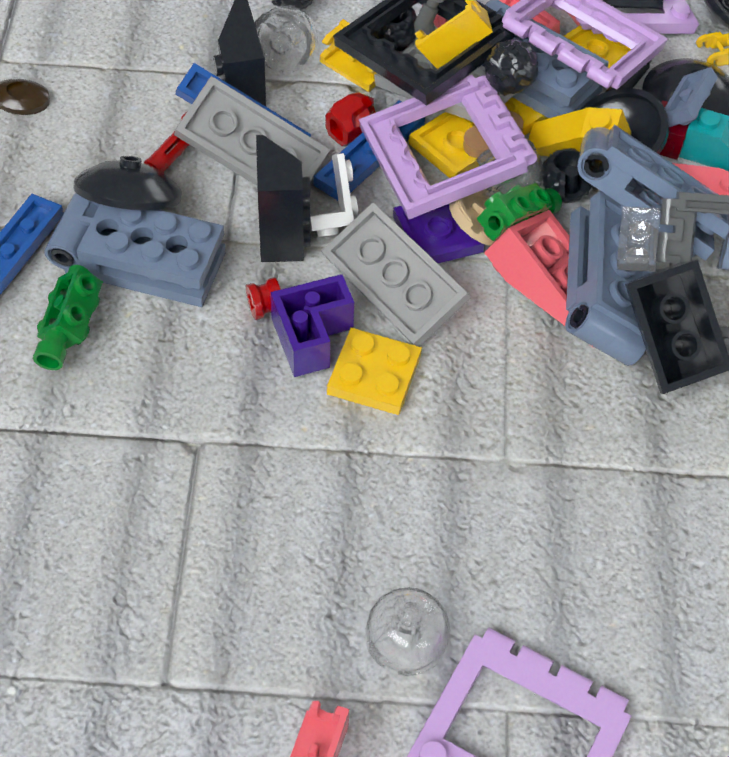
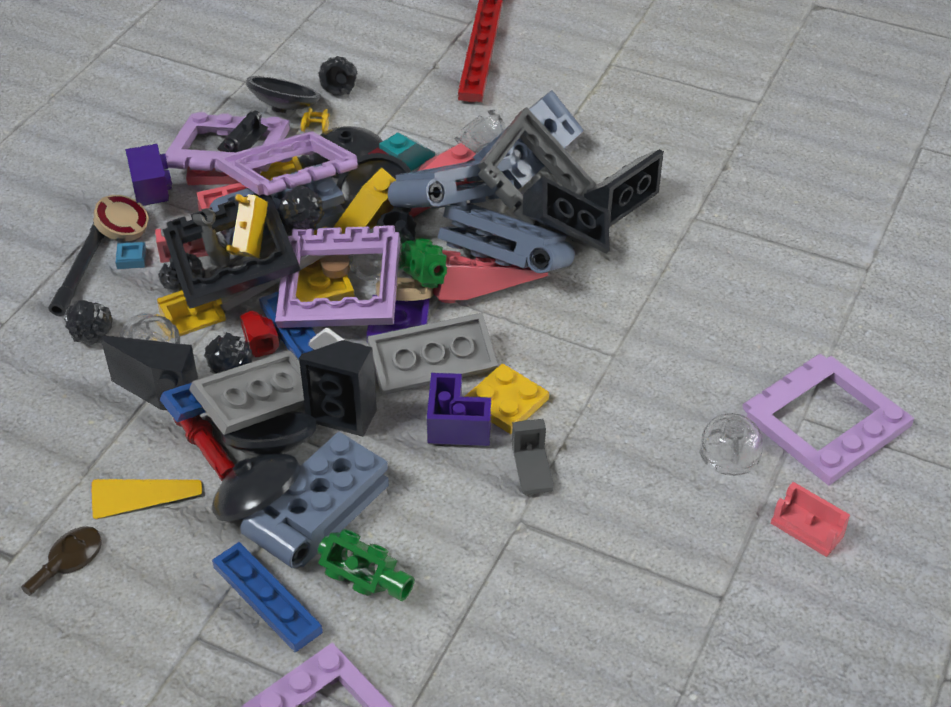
camera: 65 degrees left, 10 degrees down
red wheel [245,277,281,320] -> none
clear plate [617,207,660,272] -> none
sand blue plate [665,67,718,127] -> none
none -> yellow sticker [91,479,202,519]
none -> black piece [204,332,252,374]
none -> black dish [221,411,317,456]
none -> dark grey bracket [512,419,554,495]

